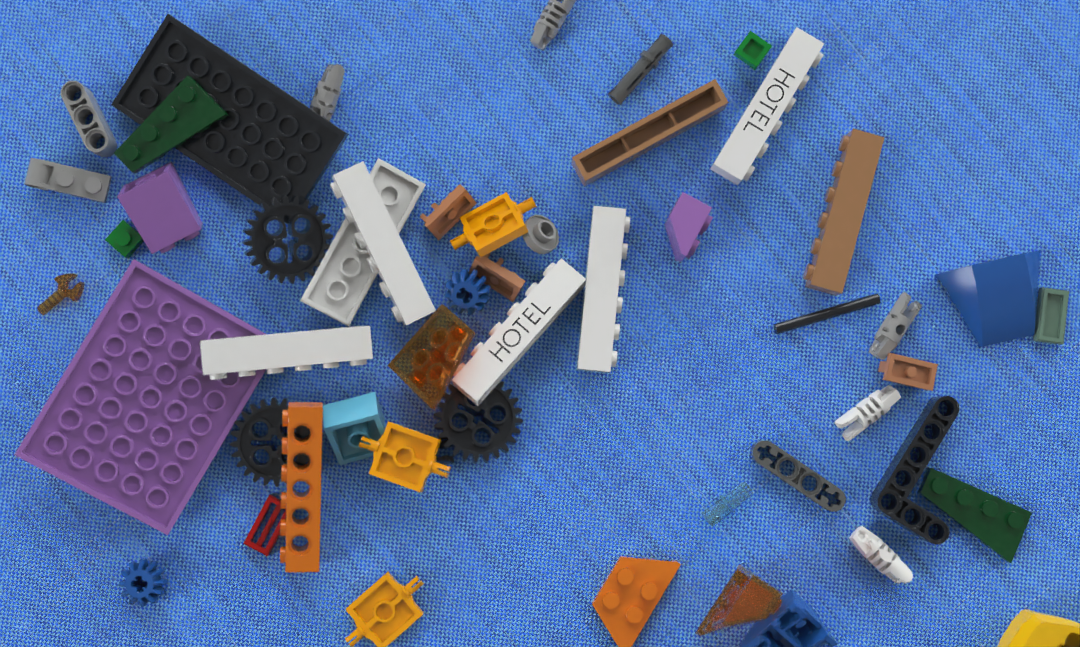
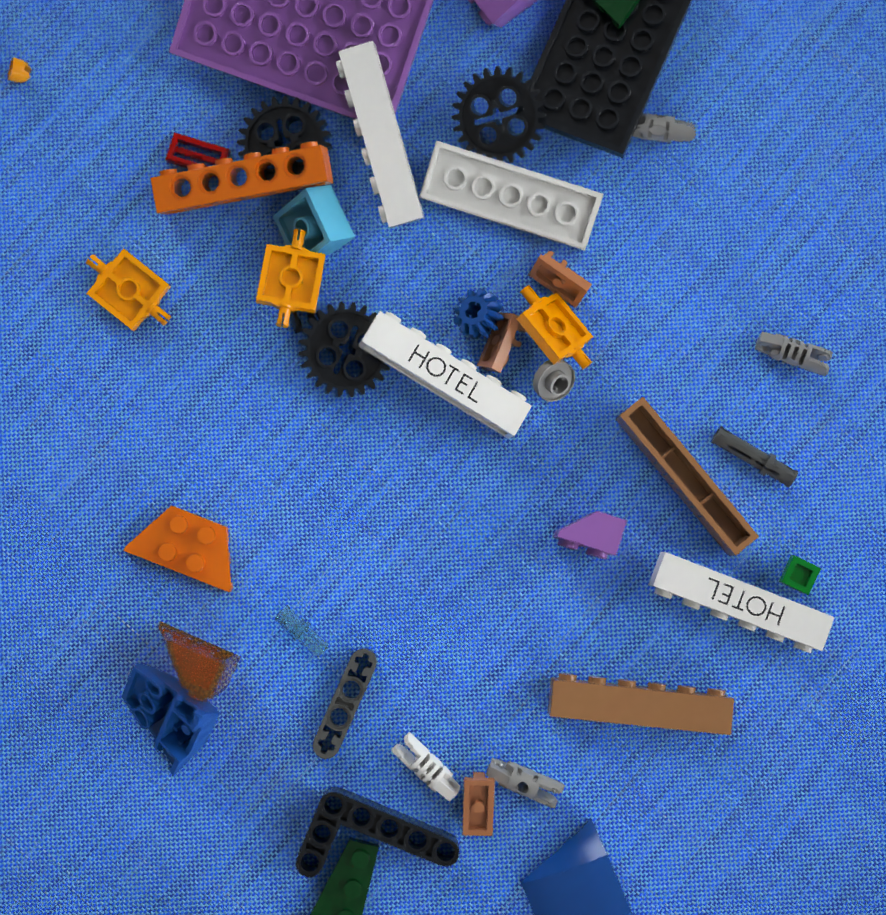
camera: 80 degrees right, 0 degrees up
blue gear [118,558,168,607] -> none
white brick [330,161,436,325] -> none
clear orange wedge [388,304,475,411] -> none
white brick [577,206,630,373] -> none
black bar [774,293,880,334] -> none
white hinge [849,526,913,584] -> none

